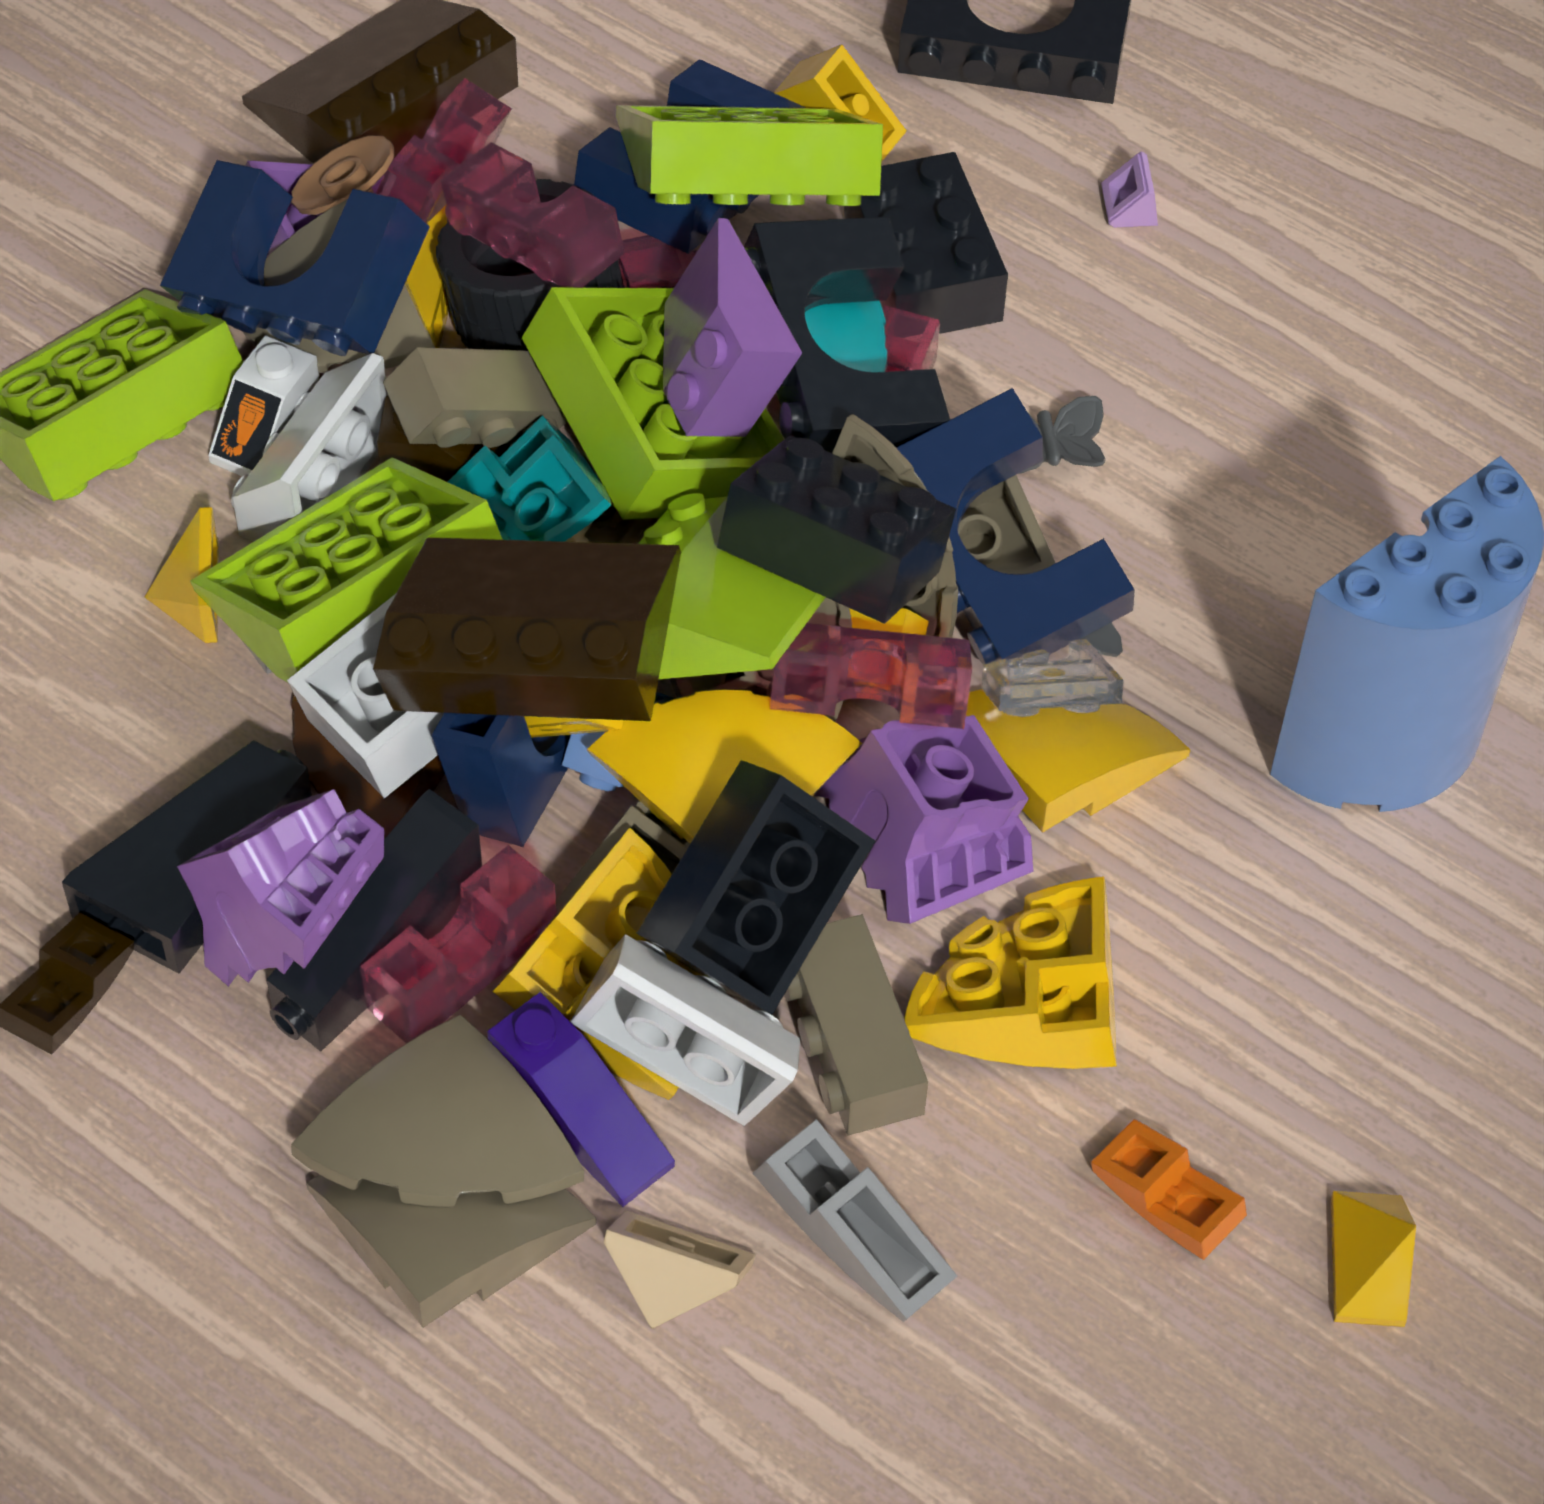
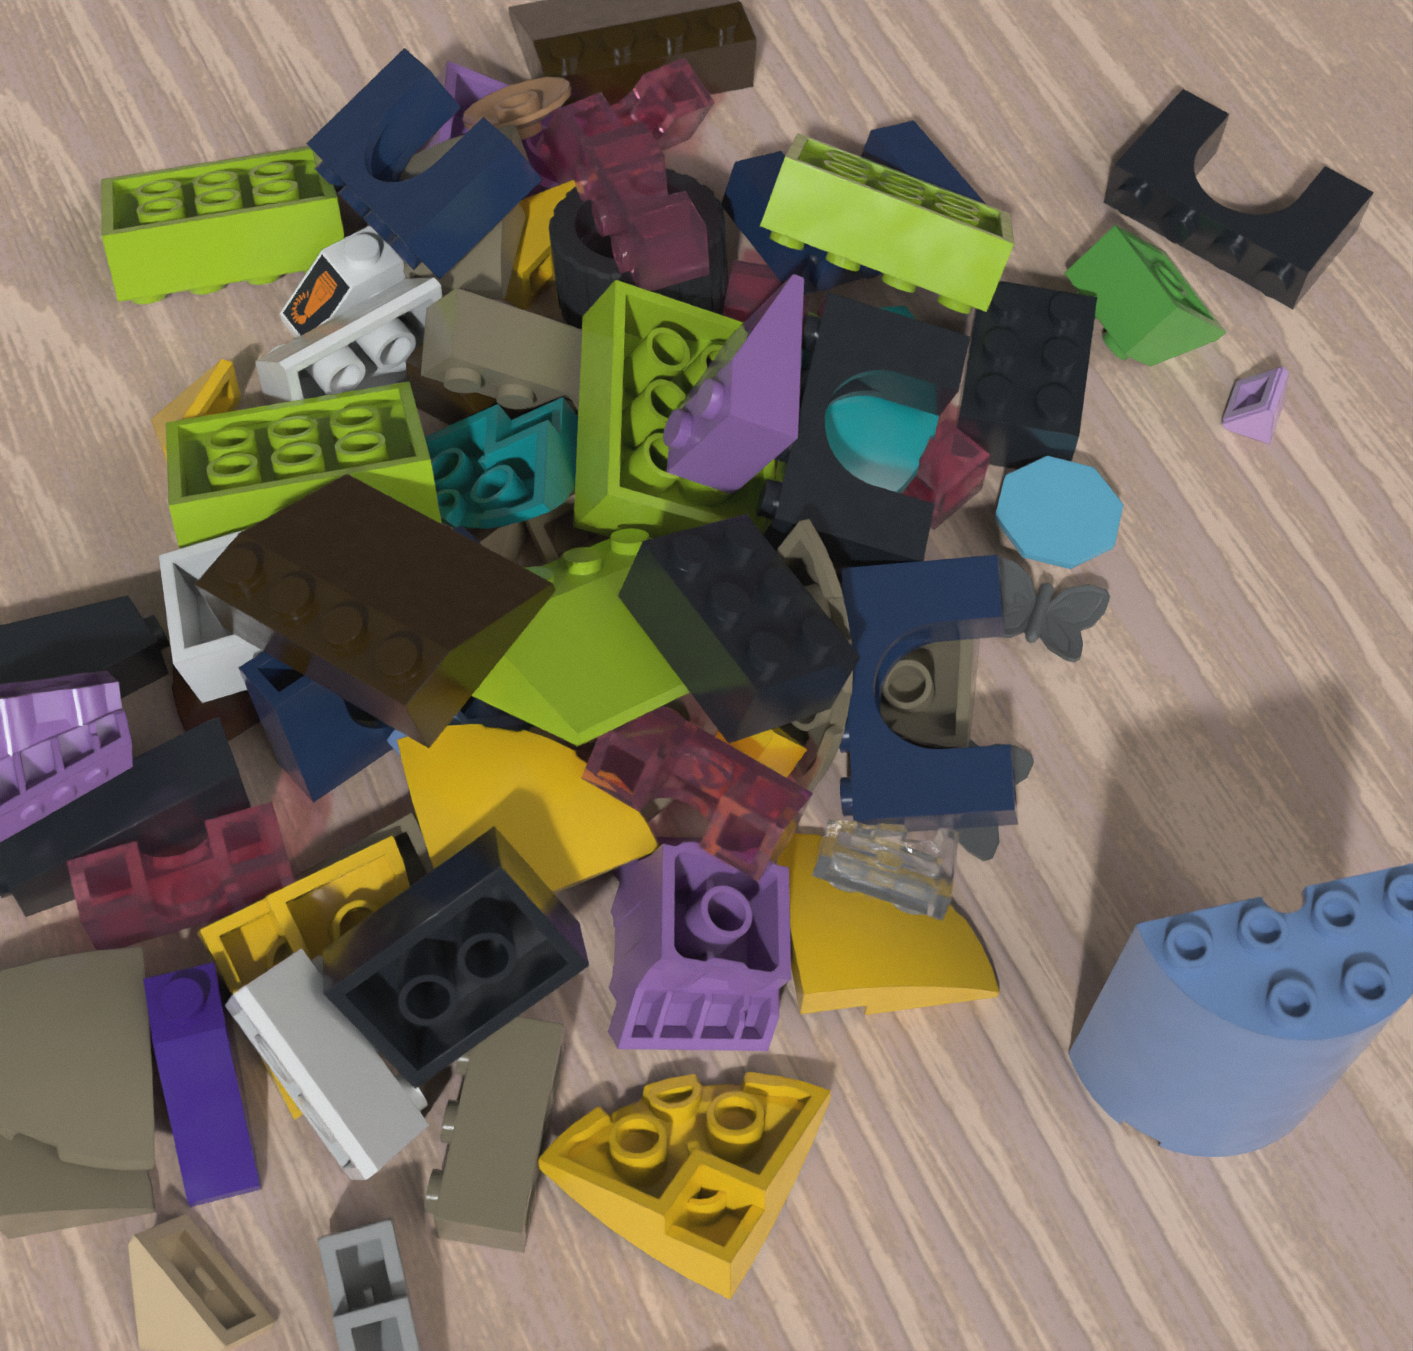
camera: 25 degrees right, 5 degrees up
yellow slope [774,44,907,163] -> none
none -> medium azure piece [994,456,1124,569]
none -> bright green slope [1065,225,1226,367]

